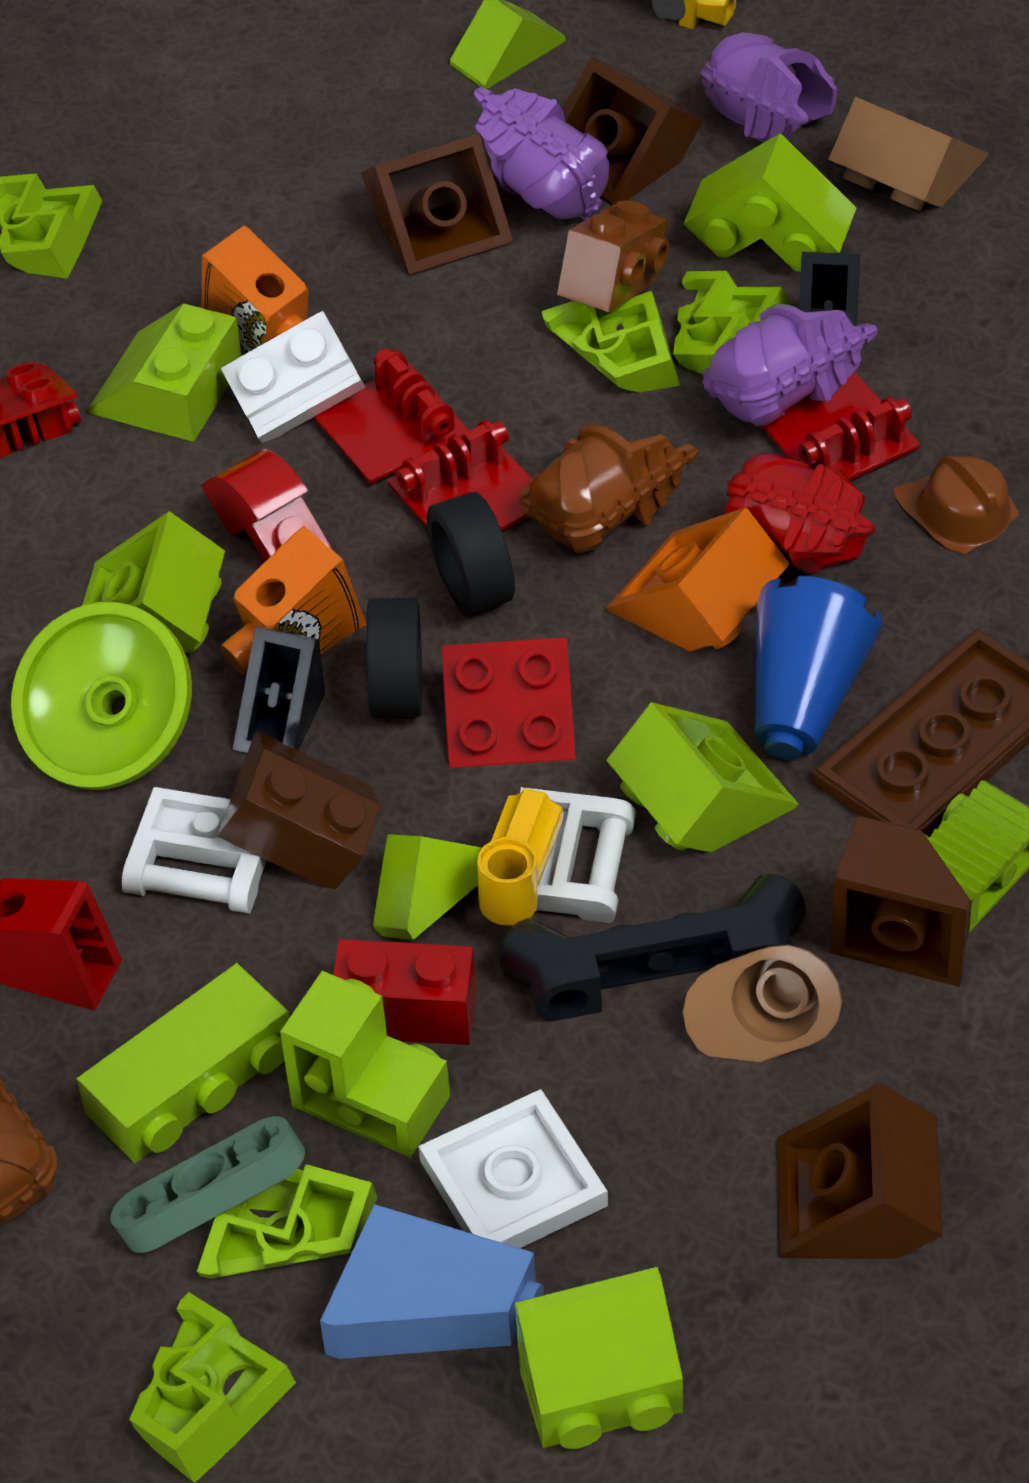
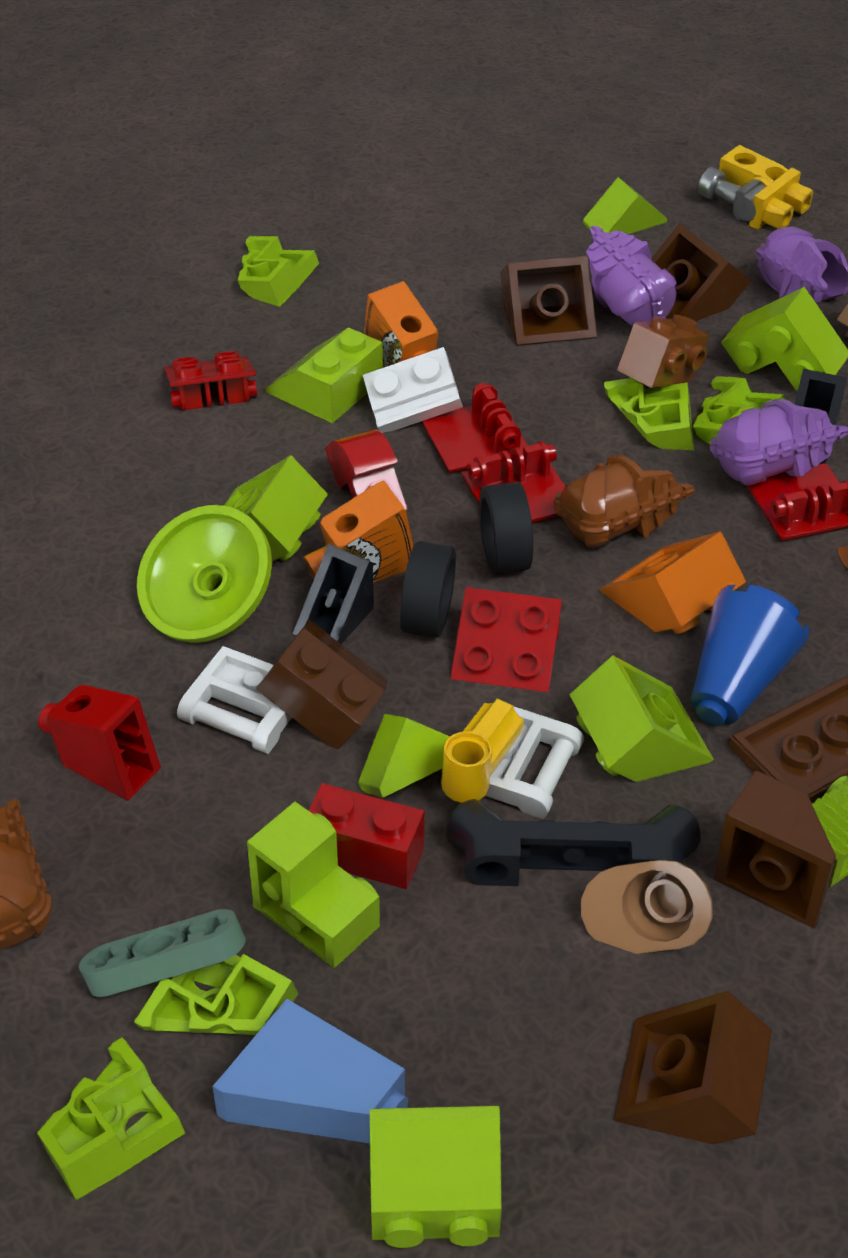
camera: 10 degrees right, 5 degrees down
lime brick [77,963,289,1163] -> none
white plate [418,1089,608,1248] -> none
red helmet [724,453,875,573] -> none

